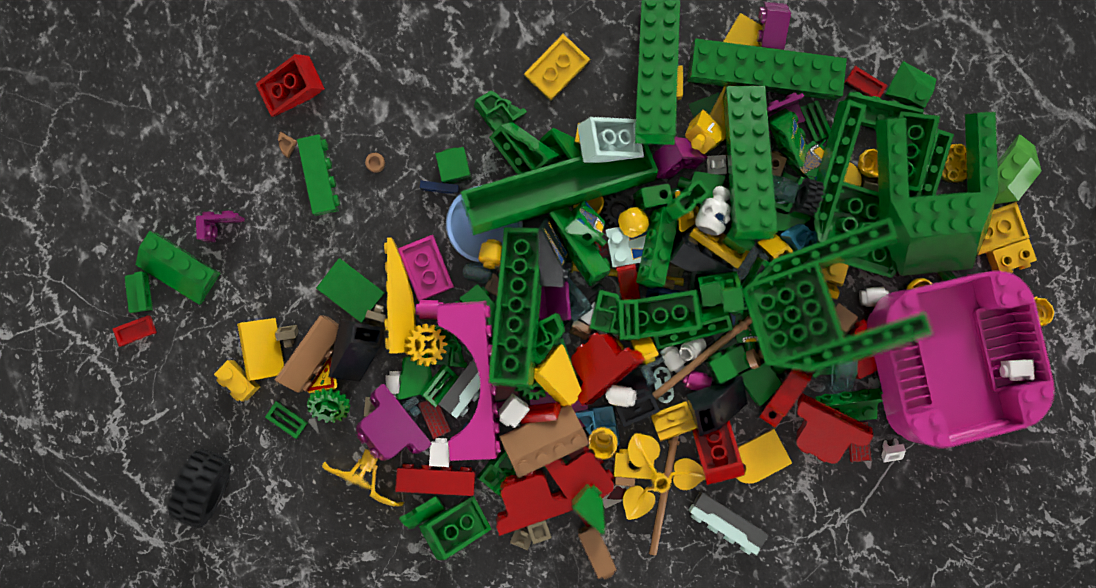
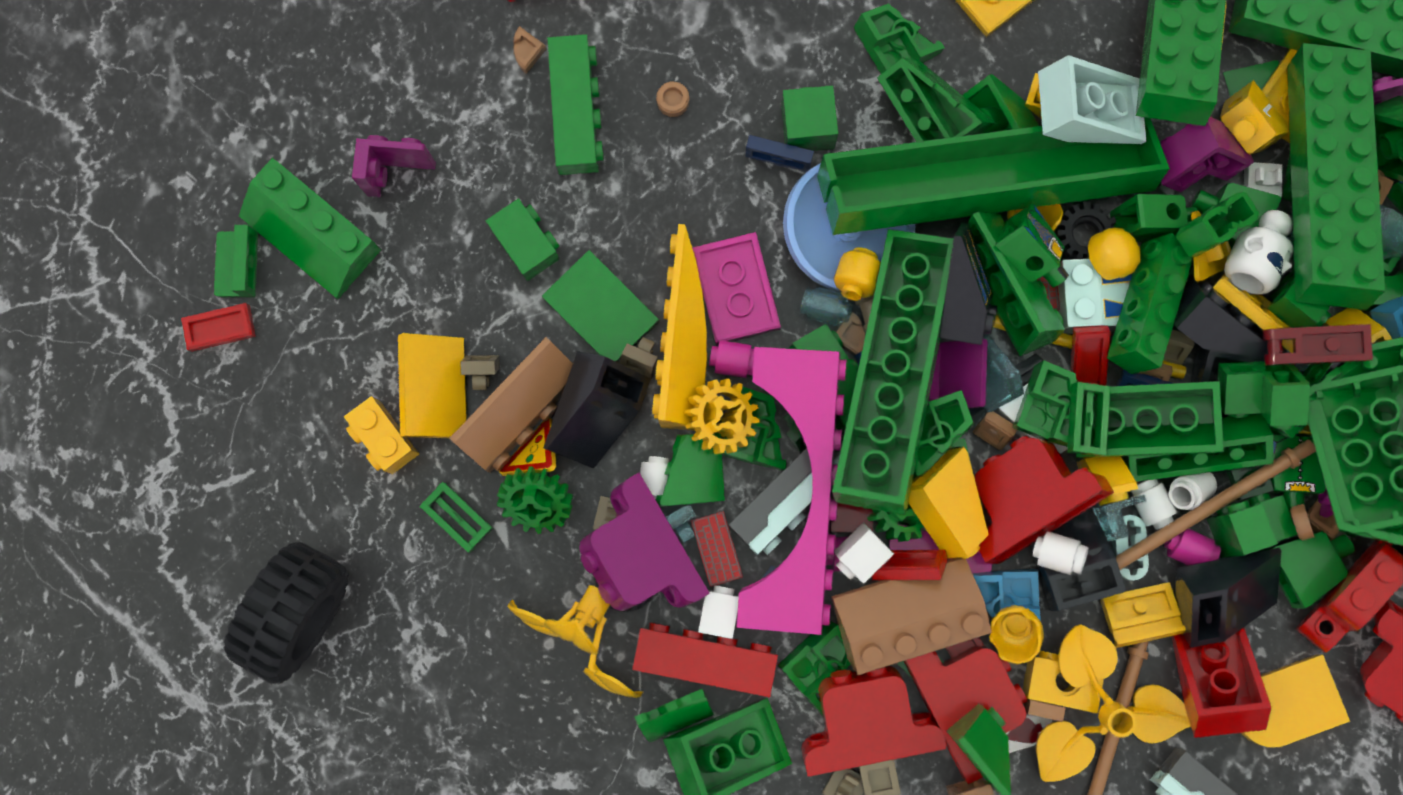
camera: 10 degrees right, 5 degrees down
green tile [420,365,459,407] -> none
none -> green piece [486,198,560,282]
none -> dark red plate [1263,324,1373,366]

